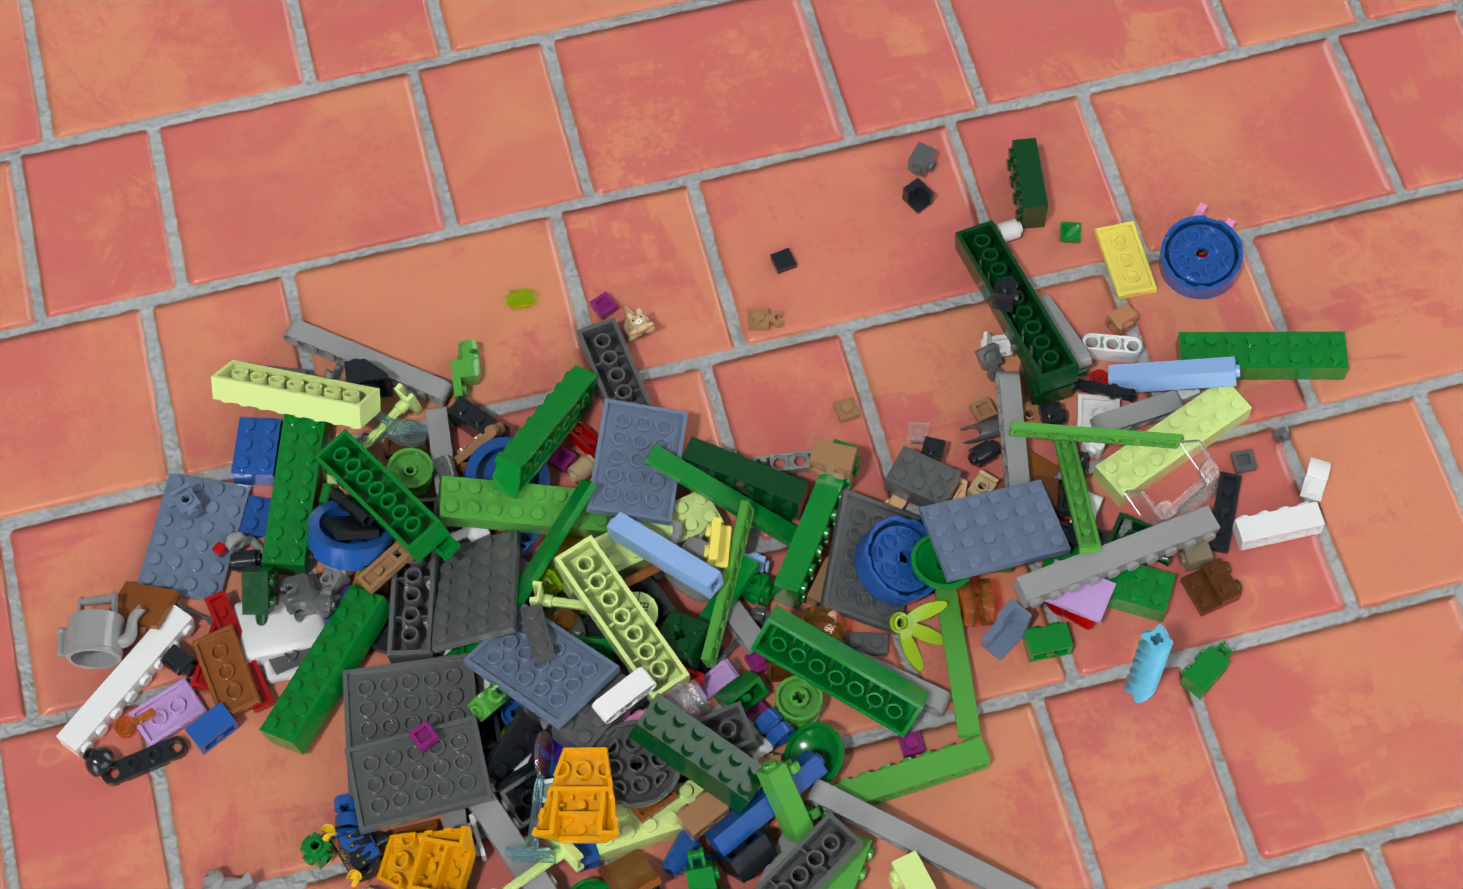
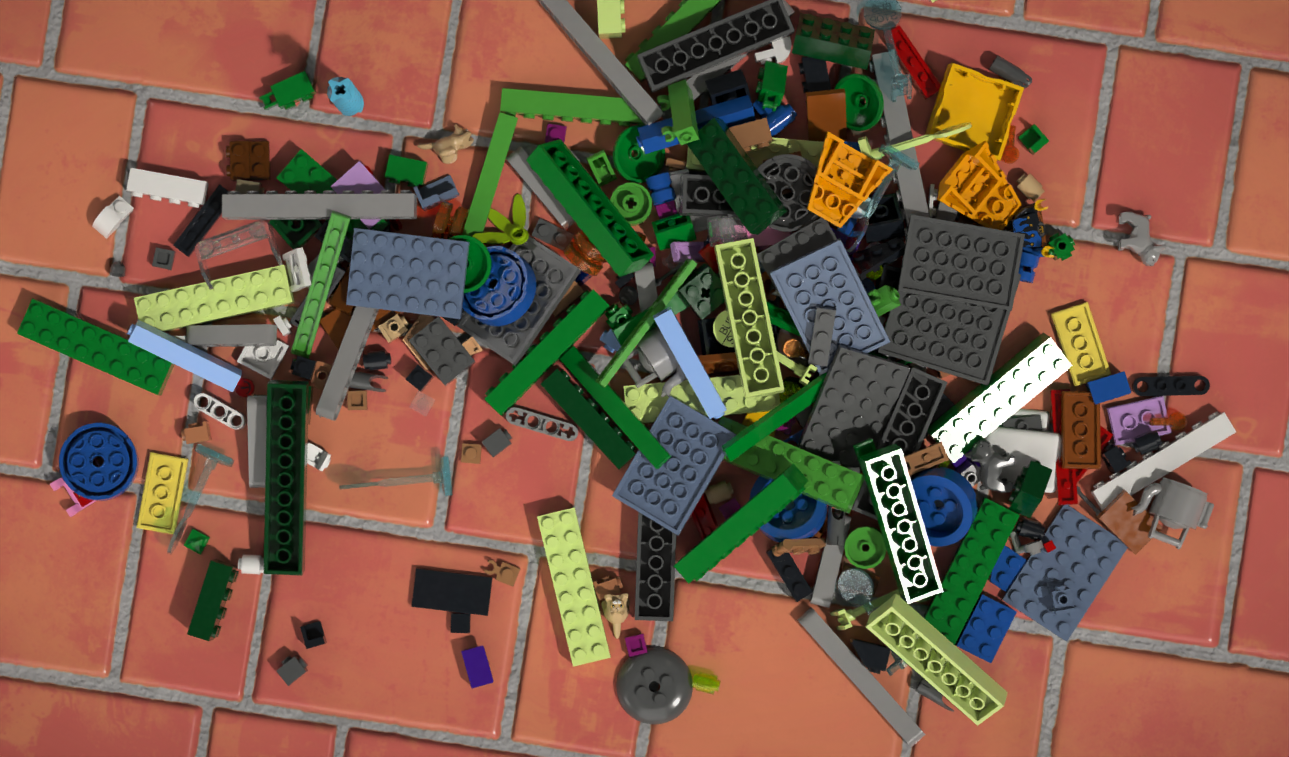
camera: 160 degrees left, 25 degrees up
black brick [83,747,114,777] -> none
green tile [318,483,333,505] -> none
black tile [323,515,379,541] -> none
black pin [329,488,374,527] -> none
magenta plate [408,720,440,753] -> none
bright green plate [450,340,482,401] -> none
white beam [592,667,657,724] -> none
light yellow bracket [703,517,731,569] -> none
medium nougat brick [809,438,857,480] -> none
dark grey plate [974,343,1004,382] -> none
black brick [992,277,1021,313] -> none
bright green tile [1008,421,1181,449] -> none
black pin [1073,378,1135,402] -> none
none -> clear light blue piece [167,444,234,554]
none -> white plate [282,247,312,292]
none -> clear light blue piece [339,457,453,496]
none -> black tile [411,568,493,616]
none -> tan animal [418,124,474,164]
none -> dark purple panel [461,645,494,688]
none -> dark grey brick [482,428,512,457]
none -> yellowish green brick [537,507,611,667]
none -> bright green slope [586,150,617,187]
none -> nougat brick [593,576,623,600]
none -> dark grey brick [616,647,693,725]
none -> light yellow tile [1051,302,1112,387]
none -> black brick [1132,430,1162,455]

